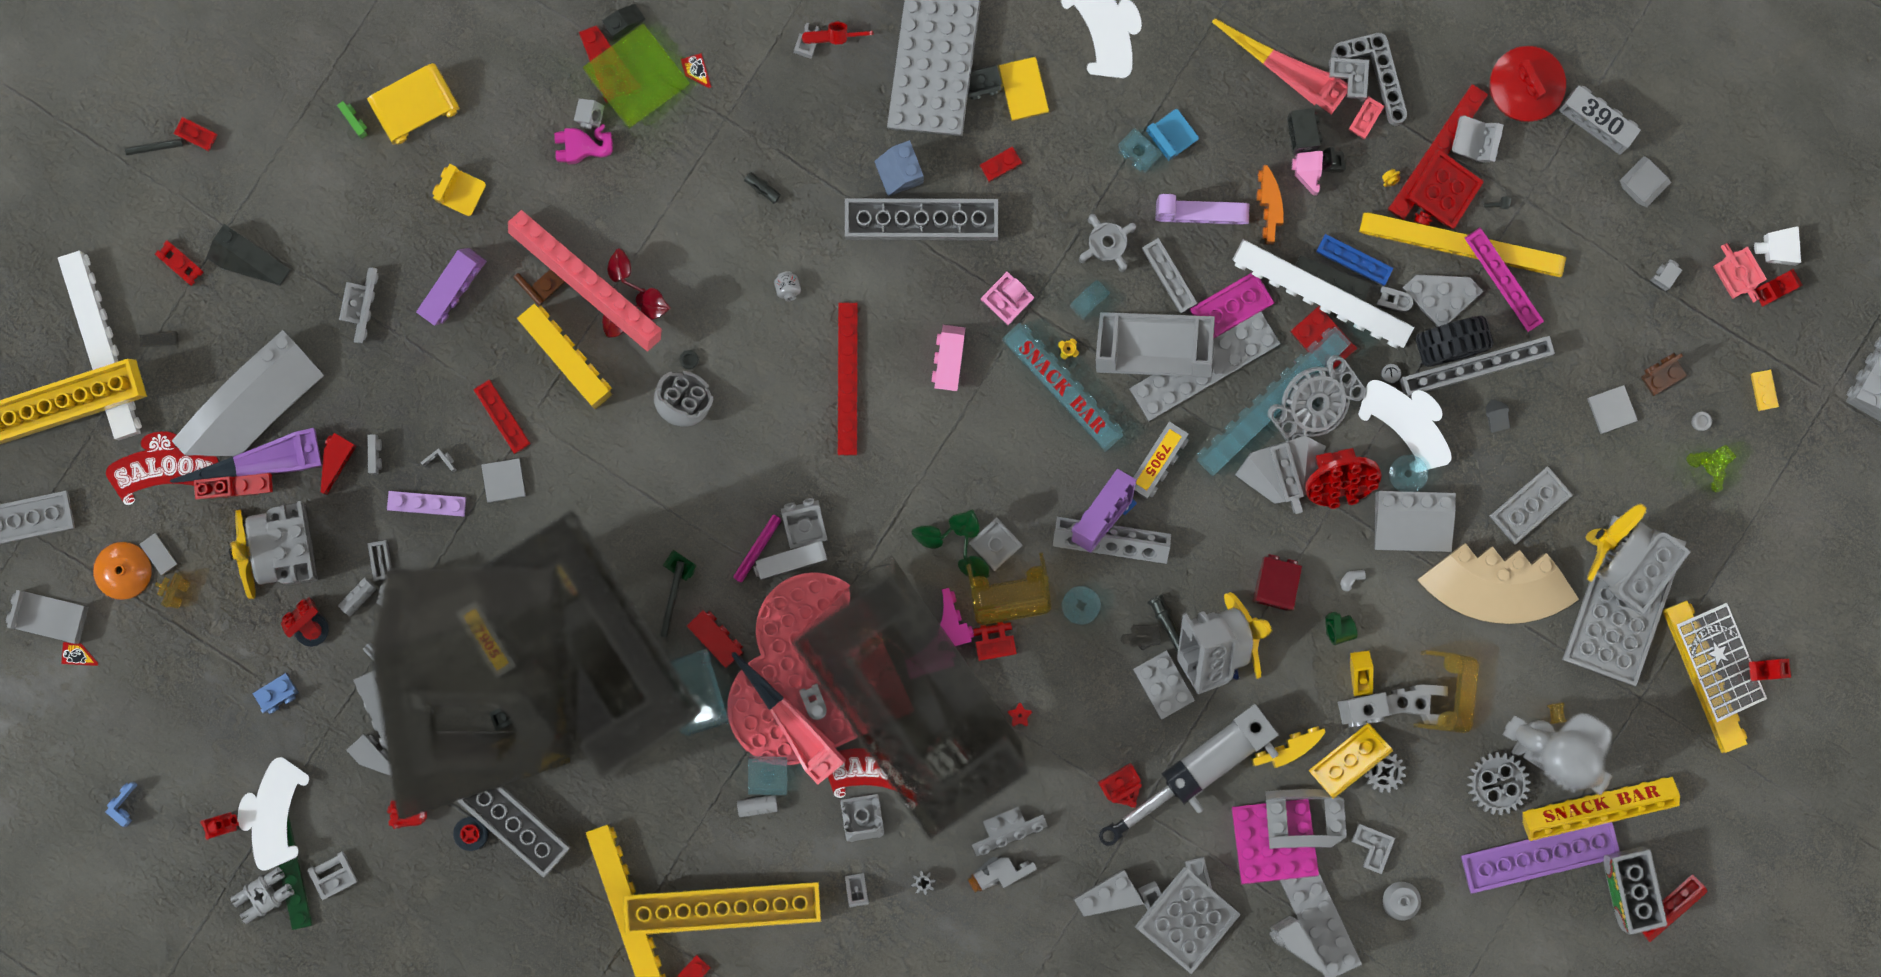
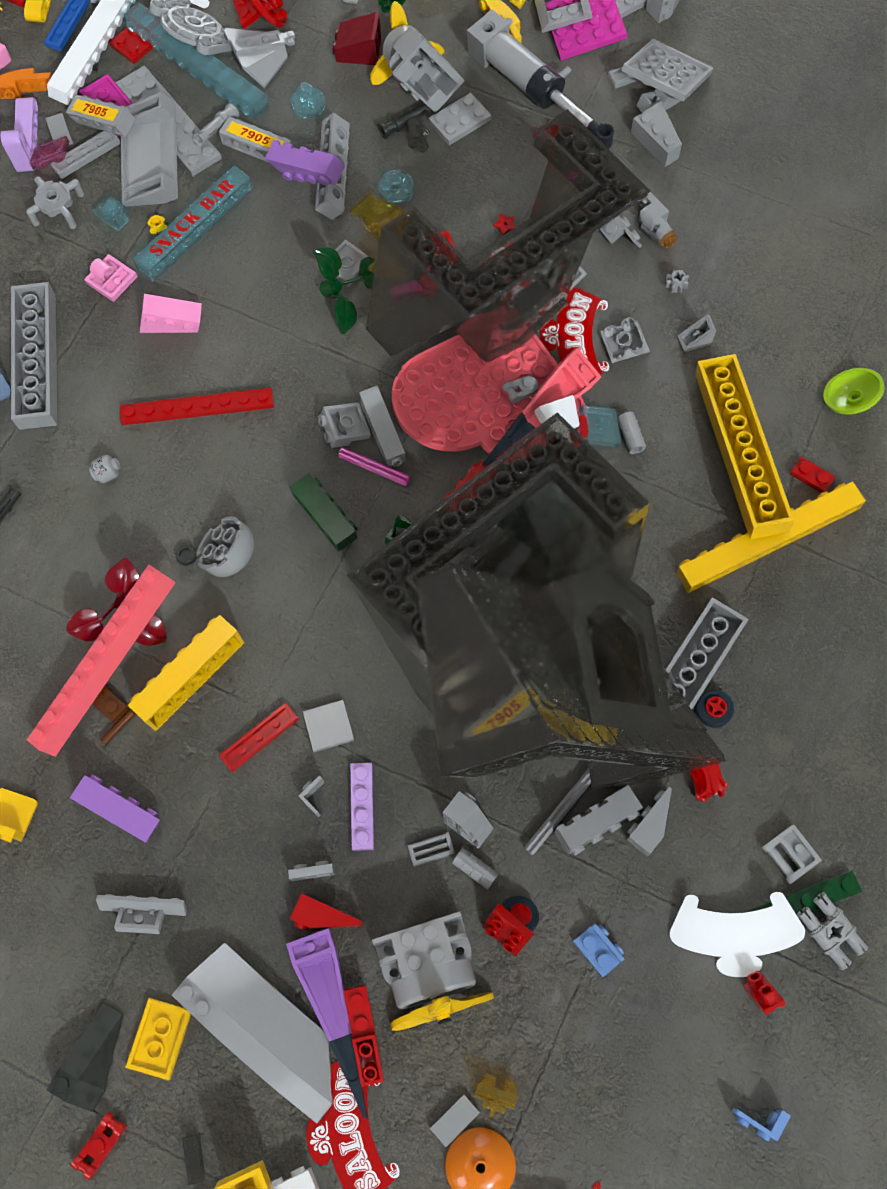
camera: 90 degrees left, 15 degrees down
none -> clear pink plate [29,136,70,170]
none -> light grey tile [46,113,73,149]
none -> light grey brick [66,94,135,137]
none -> yellow tile [125,998,191,1080]
none -> light grey pin [195,103,239,144]
none -> dark green brick [290,473,358,552]
none -> clear light blue tile [291,82,326,119]
none -> white torso [534,395,579,446]
none -> red tile [574,416,589,443]

